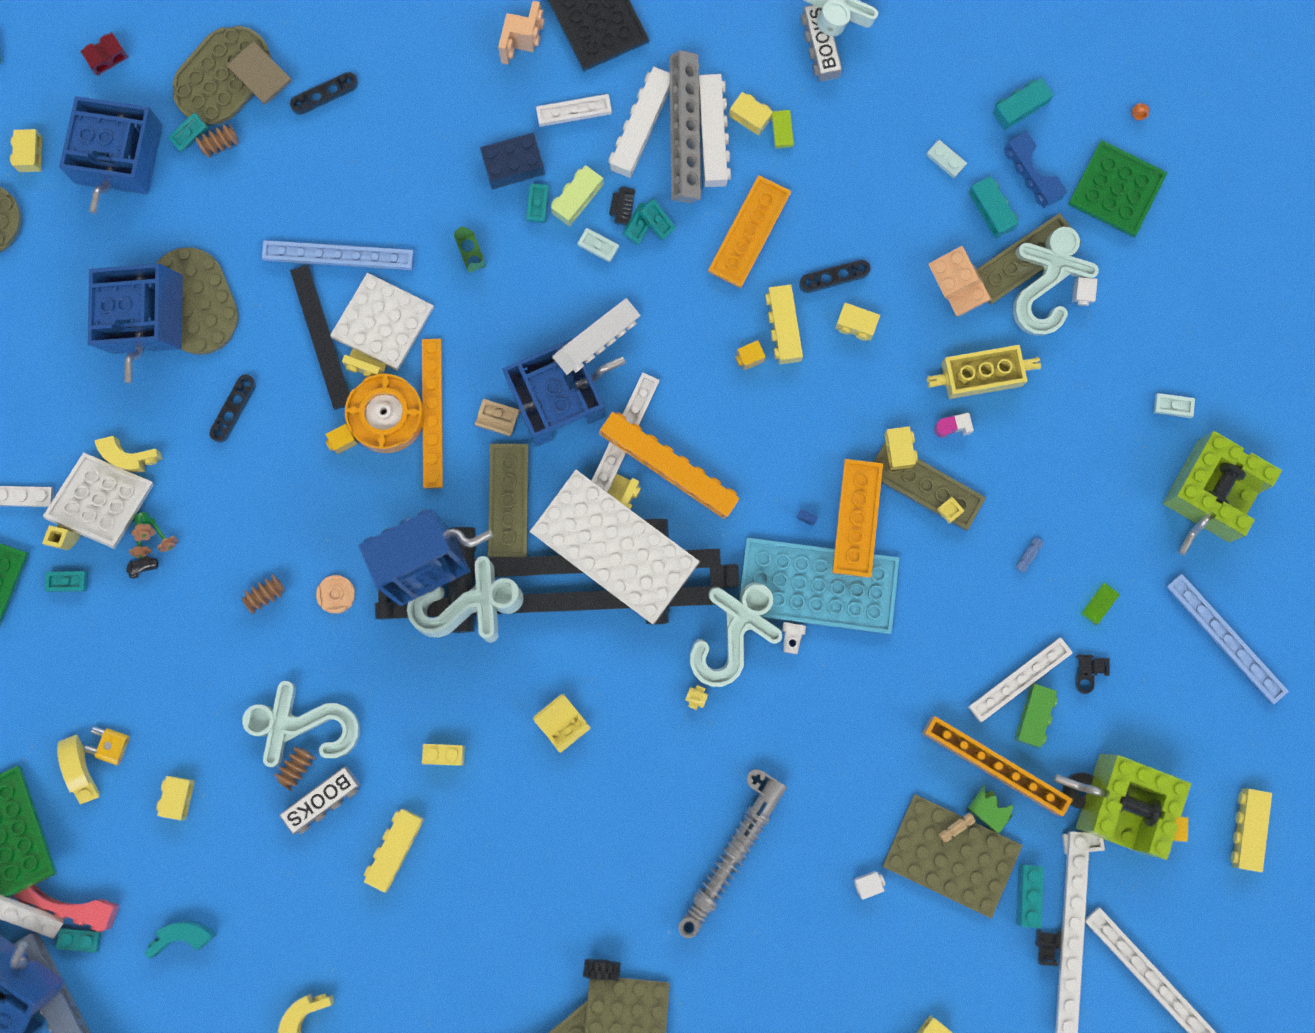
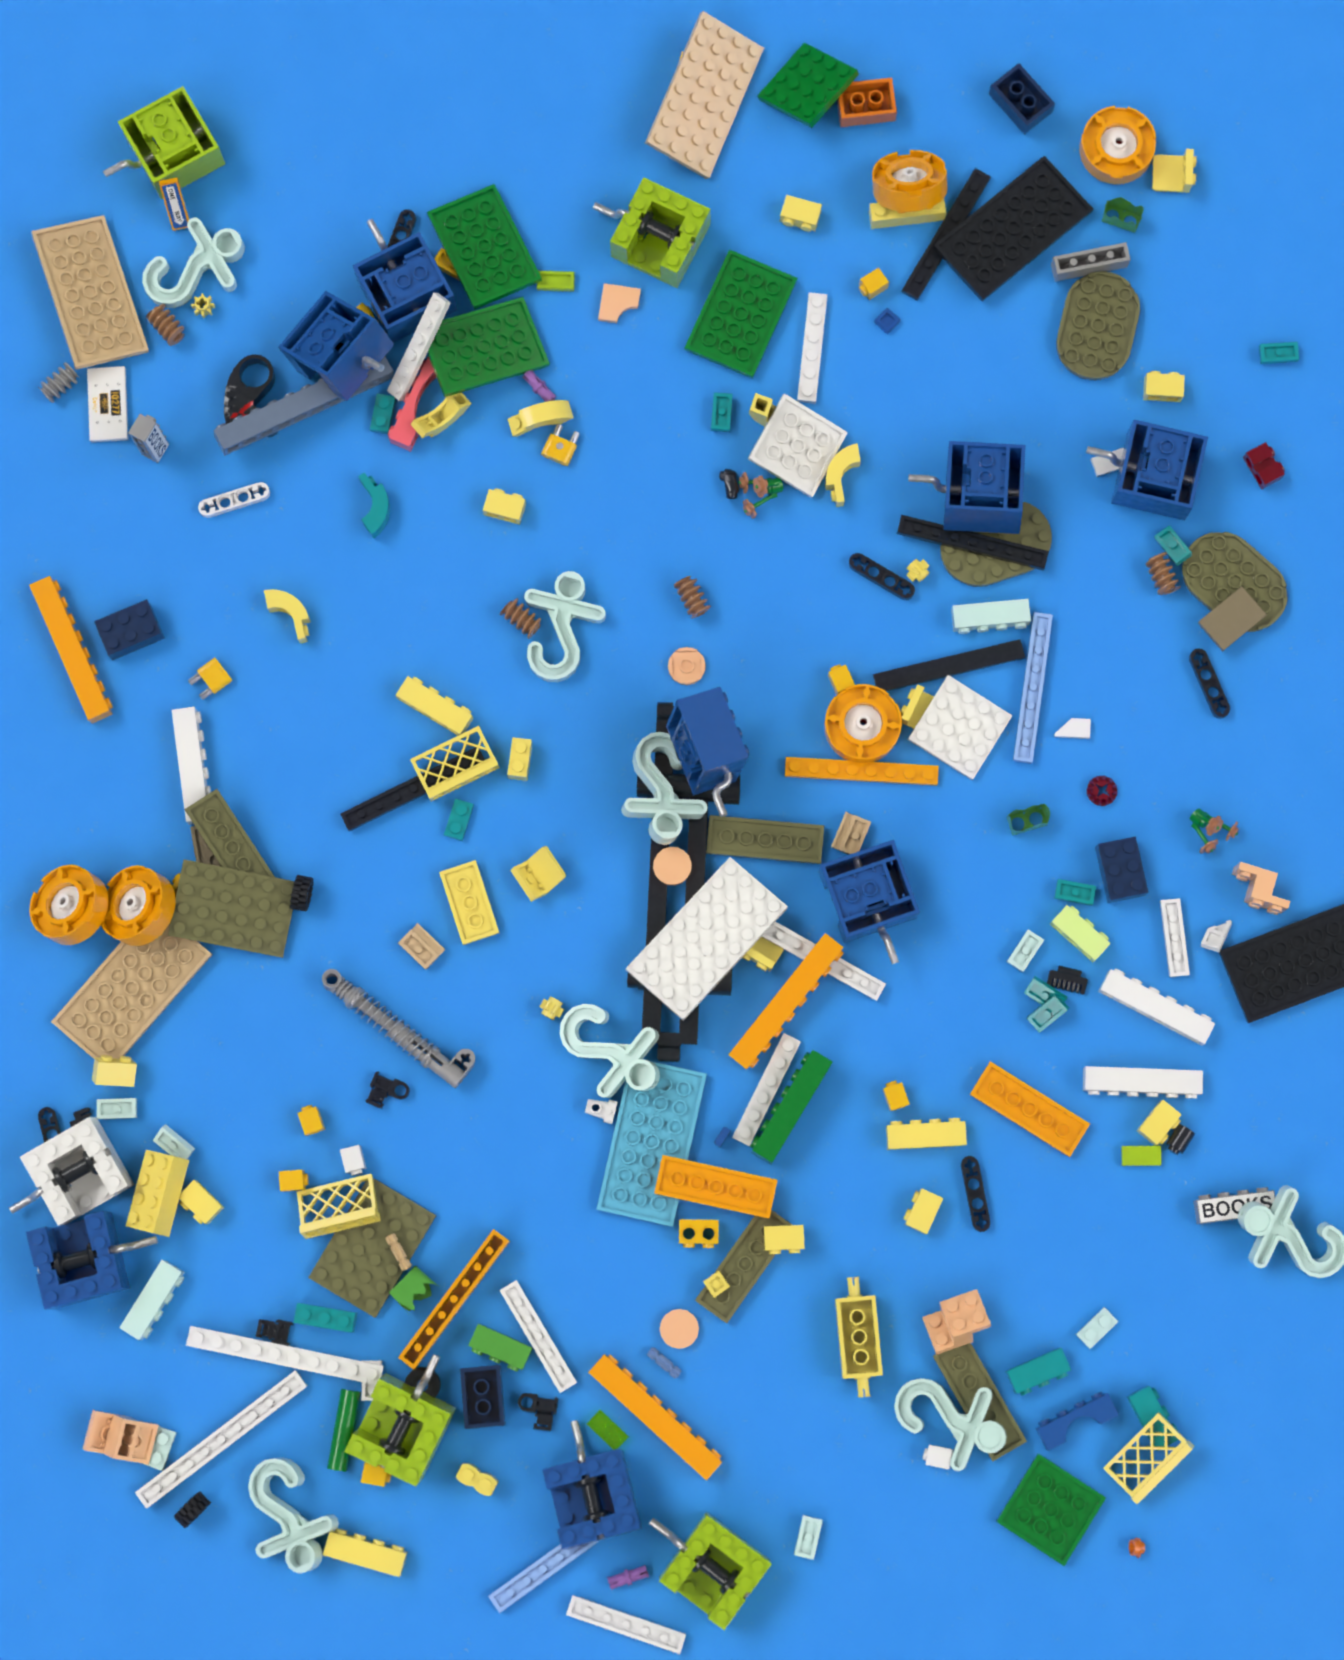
camera: 100 degrees right, 0 degrees up
brick [280,767,361,835] -> none
white brick [552,298,641,375] -> none
light grey brick [669,50,701,204] -> none
leg [934,413,974,438] -> none
none -> black tyre [174,1491,211,1529]
none -> light aqua piece [248,1457,339,1573]
none -> yellow brick [279,1169,309,1192]
none -> yellow brick [297,1105,326,1136]
none -> light yellow fence [297,1174,381,1239]
none -> green brick [327,1389,361,1472]
none -> black plate [340,748,485,832]
none -> black piece [365,1071,410,1109]
none -> tan plate [398,923,445,970]
none -> light yellow arch [410,392,472,438]
none -> light yellow fence [410,726,499,802]
none -> light yellow plate [439,860,499,945]
none -> teal plate [444,799,474,841]
none -> light yellow brick [456,1463,499,1496]
none -> dark blue brick [460,1365,506,1429]
none -> medium lavender pin [523,371,556,402]
none -> blue piece [542,1420,643,1550]
none -> white plate [566,1595,686,1654]
none -> light orange brick [588,1354,722,1480]
none -> medium lavender pin [607,1565,649,1590]
none -> light nougat tile [653,847,692,886]
none -> light nougat tile [660,1309,699,1349]
none -> yellow brick [679,1219,719,1248]
none -> white plate [732,1033,801,1146]
none -> green brick [750,1050,833,1164]
none -> black tile [897,515,1049,571]
none -> light yellow gear [906,559,930,582]
none -> light aqua brick [951,599,1031,634]
none -> white tile [1054,718,1091,739]
none -> dark red gear [1087,775,1118,806]
none -> white tile [1091,448,1124,477]
none -> light yellow fence [1103,1412,1194,1504]
none -> black brick [1166,1124,1195,1155]
none -> plant [1189,808,1239,854]
none -> white tile [1201,920,1232,952]

